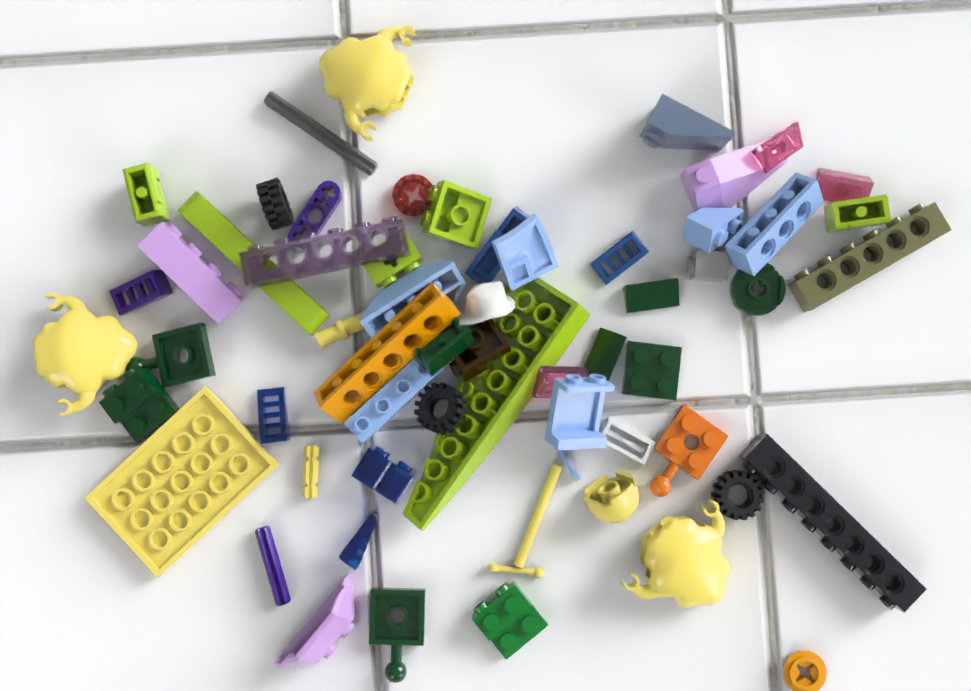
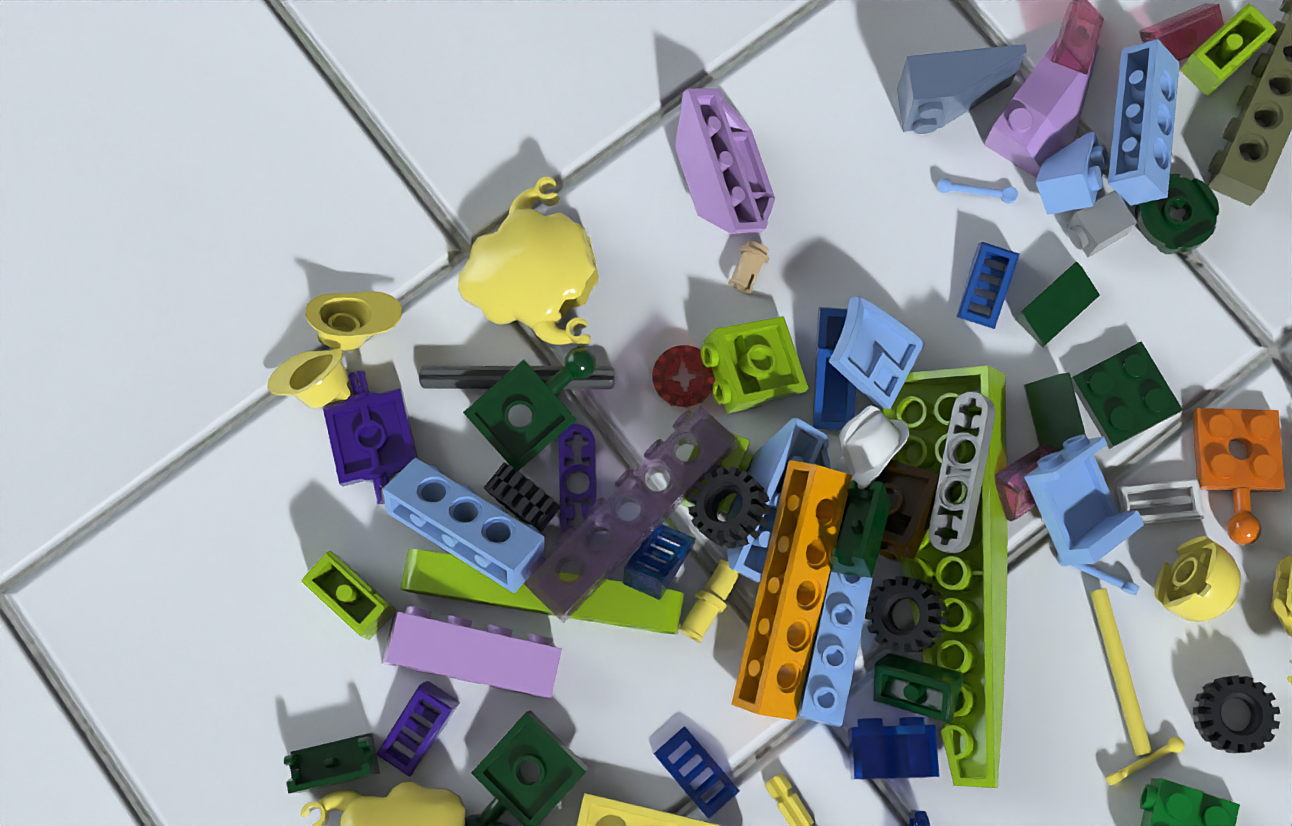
camera: 25 degrees left, 10 degrees down
none -> light yellow piece [267,349,351,408]
none -> dark green hinge [284,733,380,794]
none -> light yellow piece [305,291,403,351]
none -> dark purple plate [323,371,418,504]
none -> light blue brick [383,458,544,593]
none -> dark green plate [463,347,596,471]
none -> clear blue slope [623,523,696,600]
none -> lavender wedge [675,88,775,234]
none -> black tyre [688,466,771,548]
none -> tan pin [728,240,769,293]
none -> dark green slope [873,653,963,723]
none -> light grey beam [929,392,995,553]
none -> light blue hinge [937,178,1018,204]
none -> black tyre [1193,675,1280,753]

